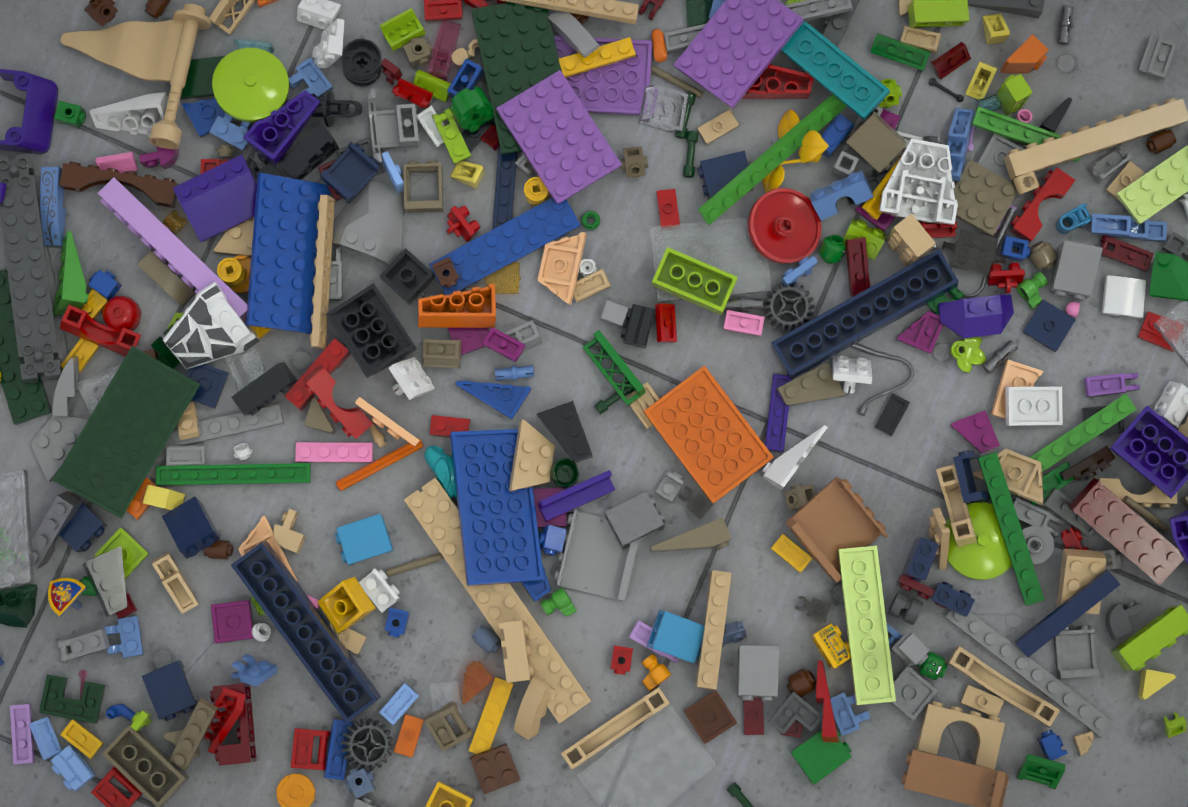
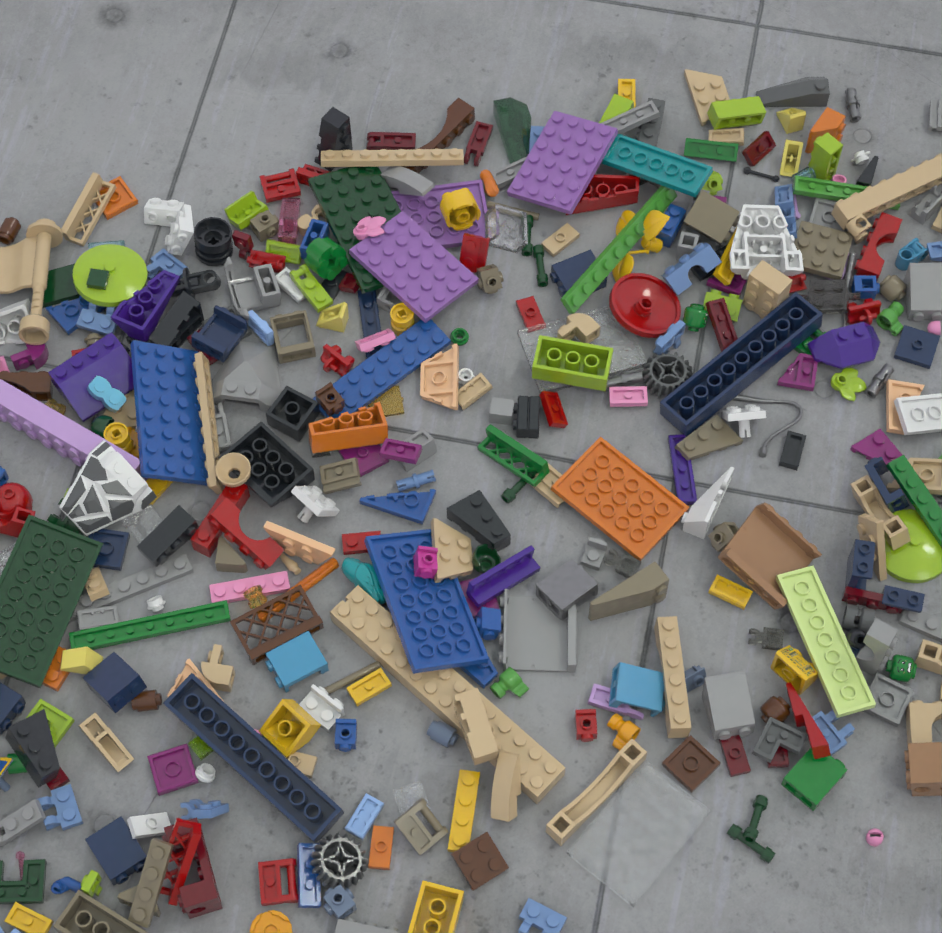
camera: 15 degrees left, 20 degrees down
dark tan slope [137,251,195,307] -> none
clear orange slope [462,661,495,704] -> none
yellow plate [559,37,636,78] -> none
none -> dark green tile [86,268,110,290]
none -> medium azure brick [87,376,126,413]
none -> dark green hair [90,415,114,439]
none -> white plate [127,812,171,839]
none -> tan piece [215,453,251,487]
none -> reddish brown fence [230,585,324,665]
none -> clear yellow wheel [243,585,268,609]
none -> yellow plate [346,668,392,706]
none -> bright pink plate [353,216,386,240]
none -> bright pink plate [355,328,396,353]
none -> dark pink brick [413,546,438,579]
none -> yellow brick [440,188,481,231]
none -> red plate [459,233,490,273]
none -> tan brick [557,313,600,344]
none -> dark green bar [743,795,768,843]
none -> black plant [845,628,866,649]
none -> white plate [851,150,870,166]

